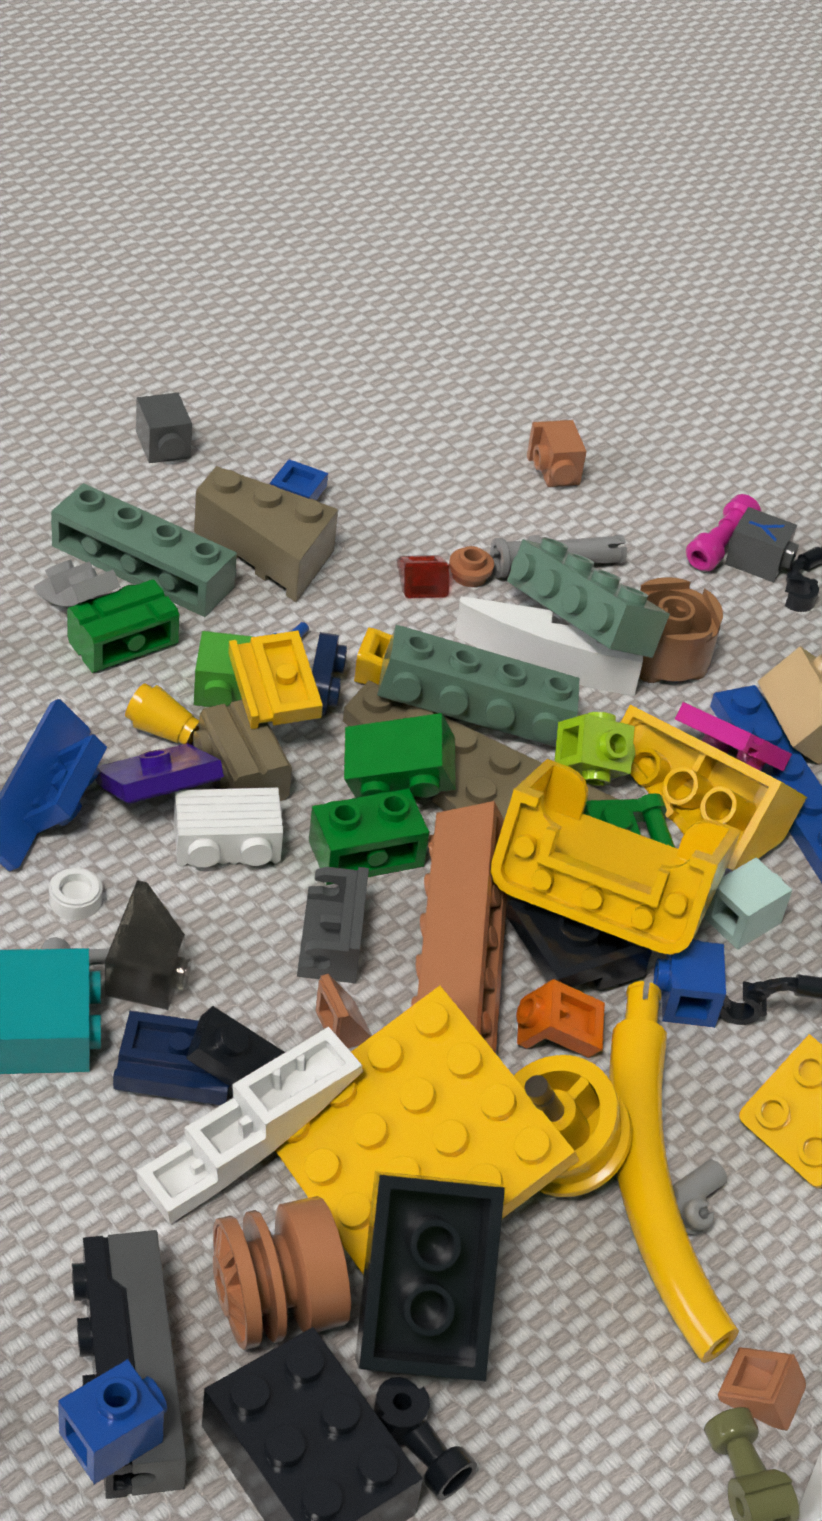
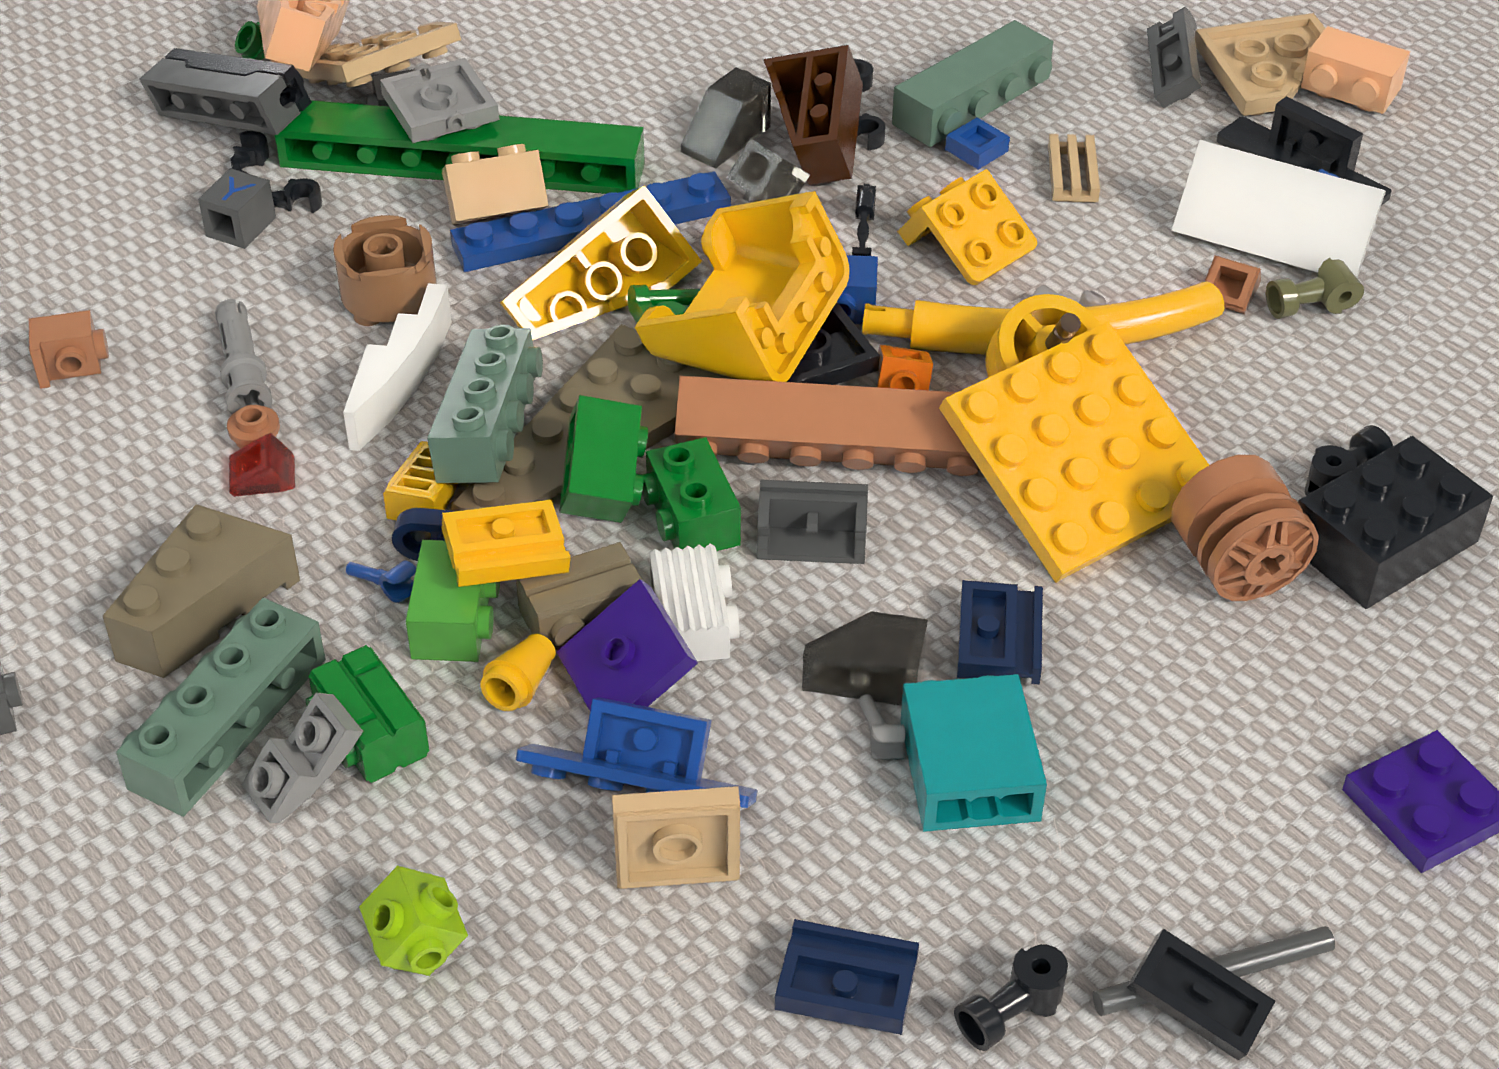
camera: 85 degrees left, 0 degrees up
white tile [49,868,102,920] -> none
blue brick [58,1359,167,1485] -> none
piece [71,1230,186,1499] -> none
white slope [136,1027,363,1224] -> none
black plate [186,1006,285,1087] -> none
blue plate [270,459,328,500] -> none
nougat slope [315,974,372,1048] -> none
black brick [355,1171,505,1381] -> none
sand green brick [507,537,670,658] -> none
lime brick [555,712,635,786] -> none
dark pink plate [675,702,792,771] -> none
dark pink piece [686,494,761,572] -> none

